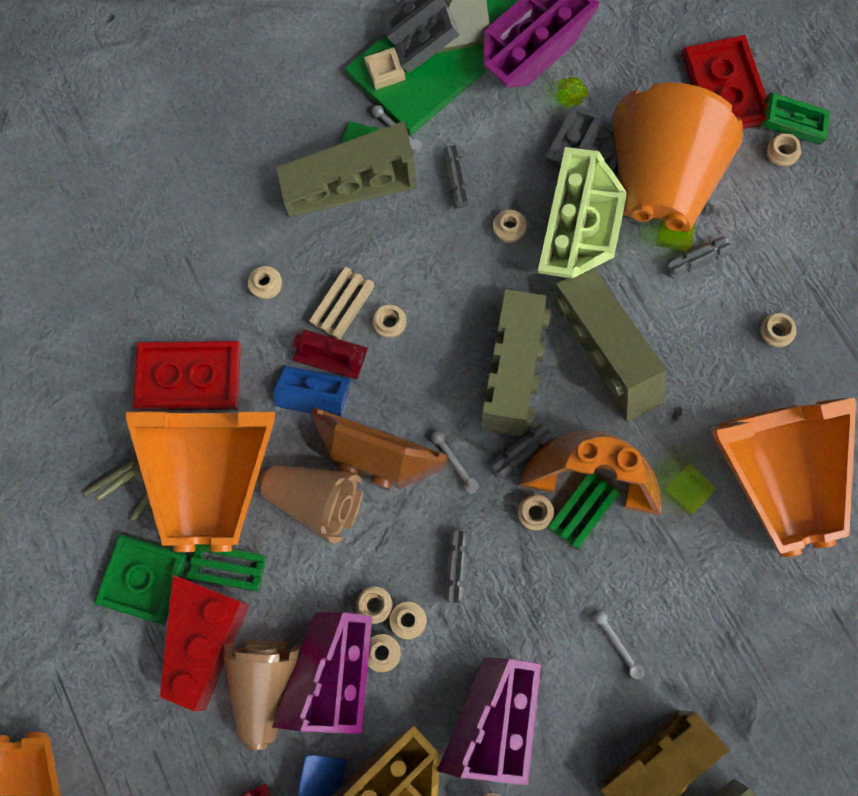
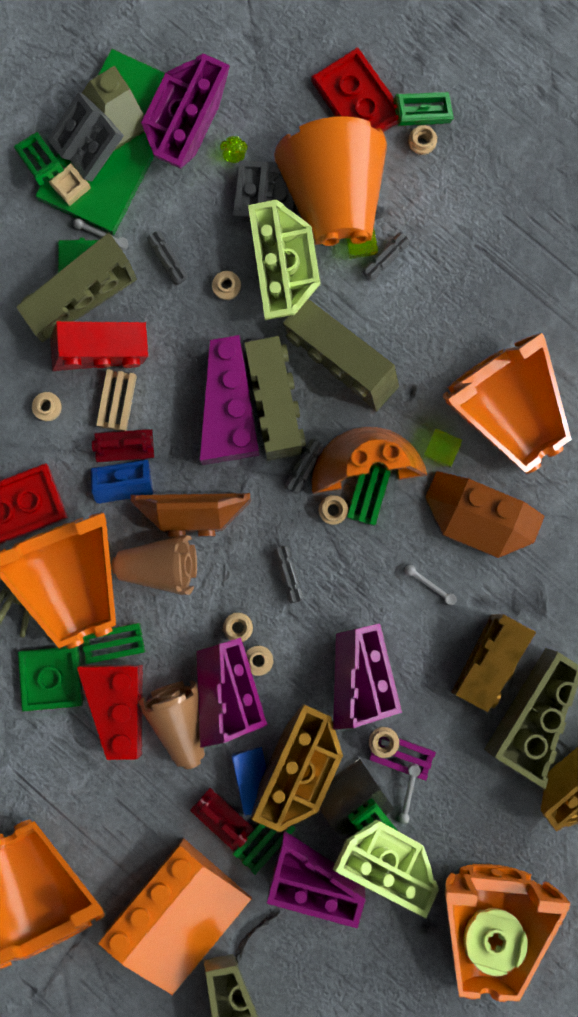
camera: 30 degrees left, 10 degrees up
tan plate [372,305,407,338] -> none
tan plate [390,602,427,640] -> none
light grey hinge [431,431,480,494] -> none
tan plate [760,313,796,348] -> none
none -> green tile [14,132,64,186]
none -> red wedge [50,321,148,371]
none -> magenta wedge [200,335,260,465]
none -> dark orange wedge [425,471,545,558]

